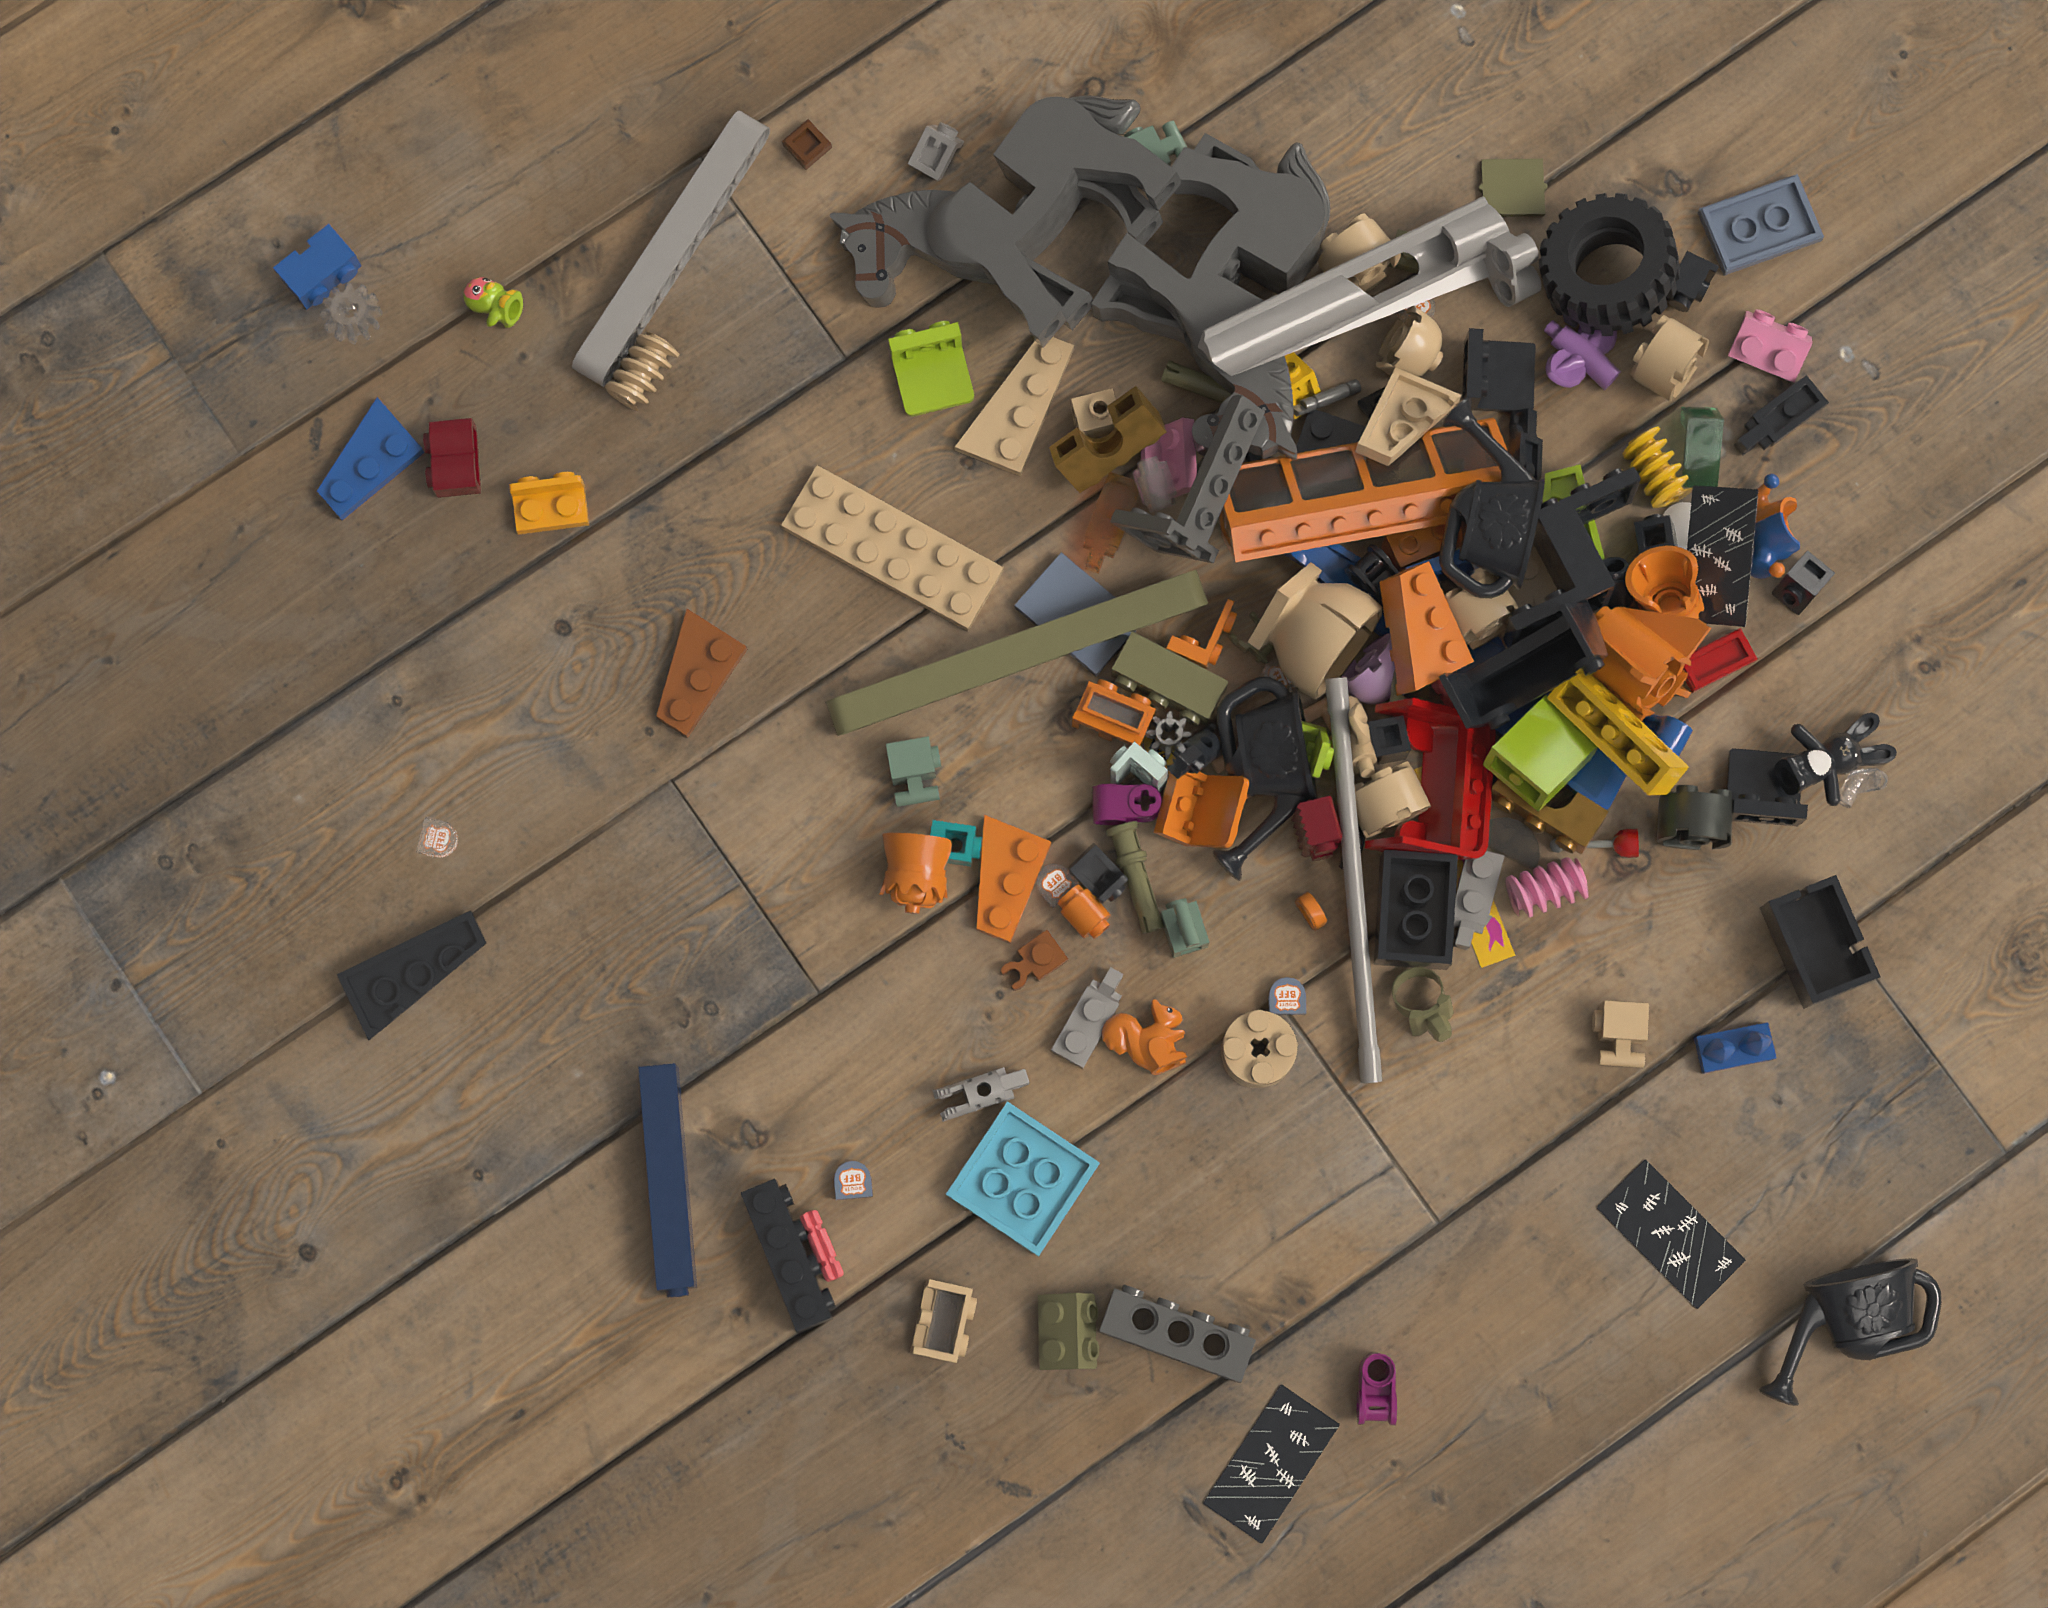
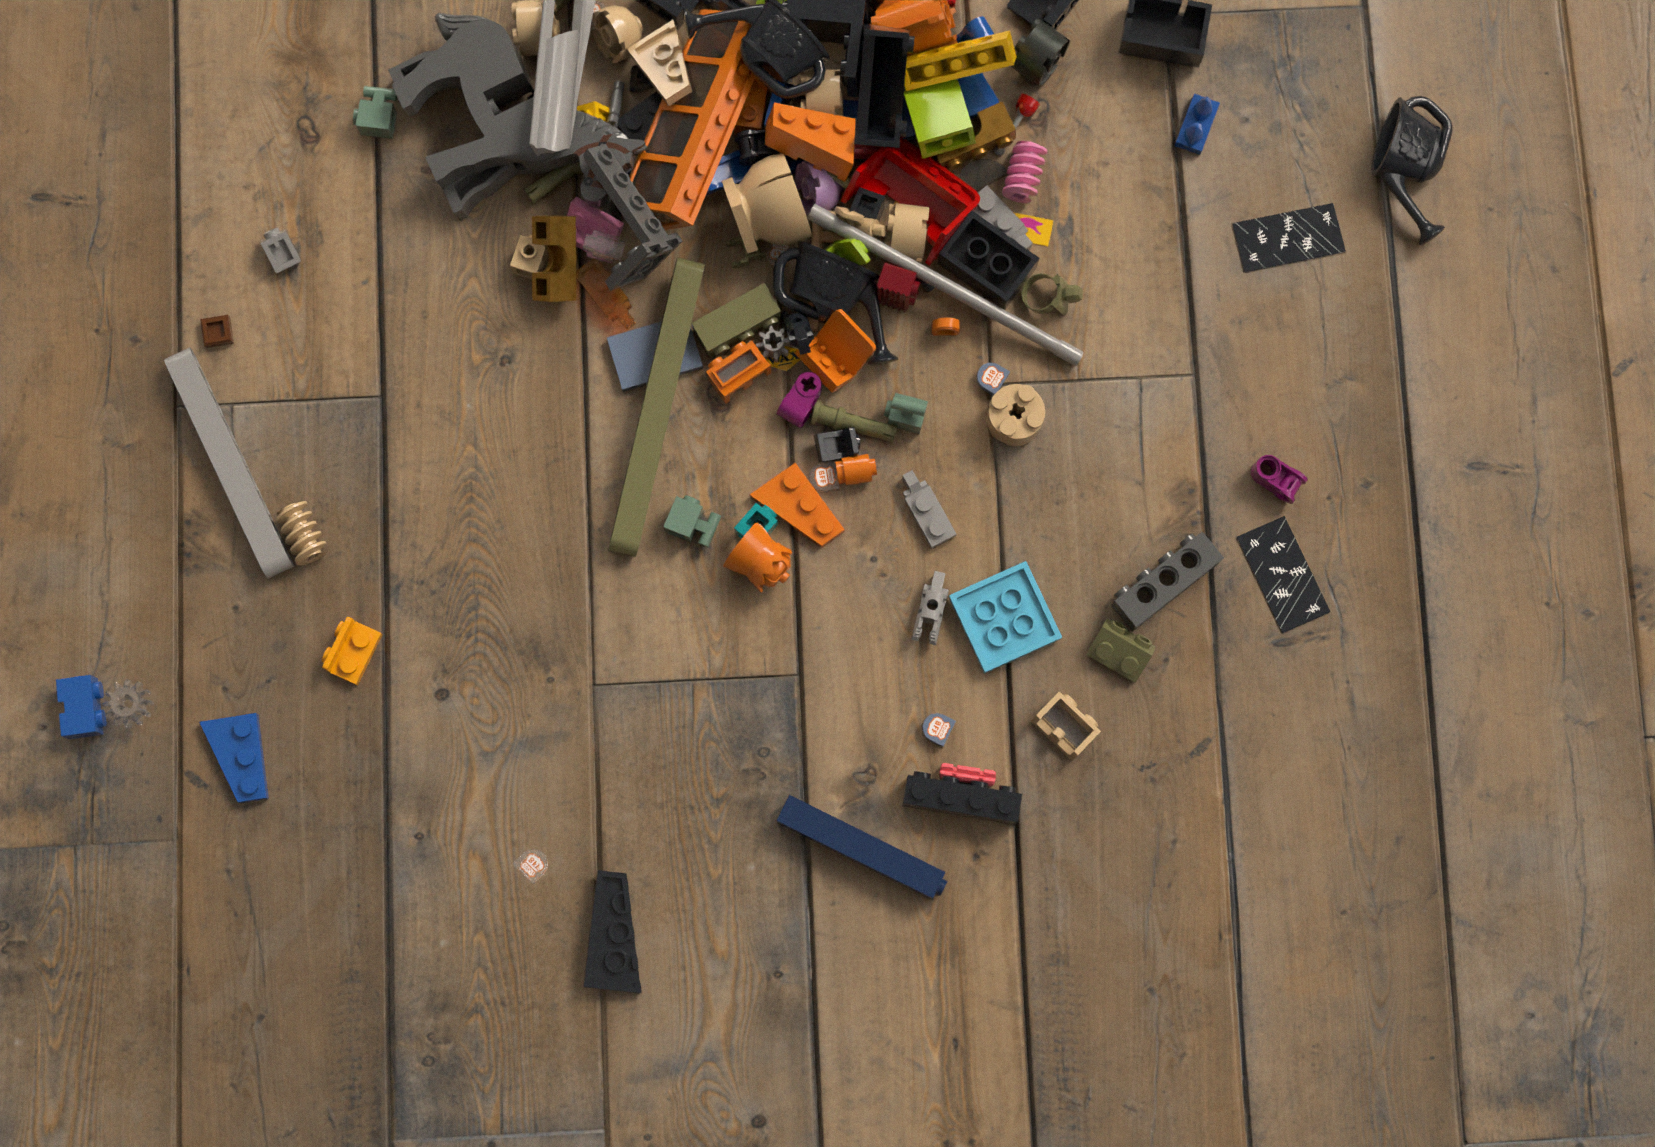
camera: 60 degrees left, 0 degrees up
dark red brick [423,418,481,498] -> none
lime animal [463,277,523,328] -> none
dark orange wing [656,609,748,738] -> none
tan plate [781,465,1004,631] -> none
dark grey animal [830,95,1181,348] -> none
lime bracket [888,321,974,417] -> none
tan wing [955,337,1074,476] -> none
dark orange plate [1000,930,1068,991] -> none
orange animal [1102,999,1187,1075] -> none
light aqua bracket [1110,742,1168,793] -> none
orange bracket [1166,599,1238,669] -> none
tan brick [1592,1001,1649,1068] -> none

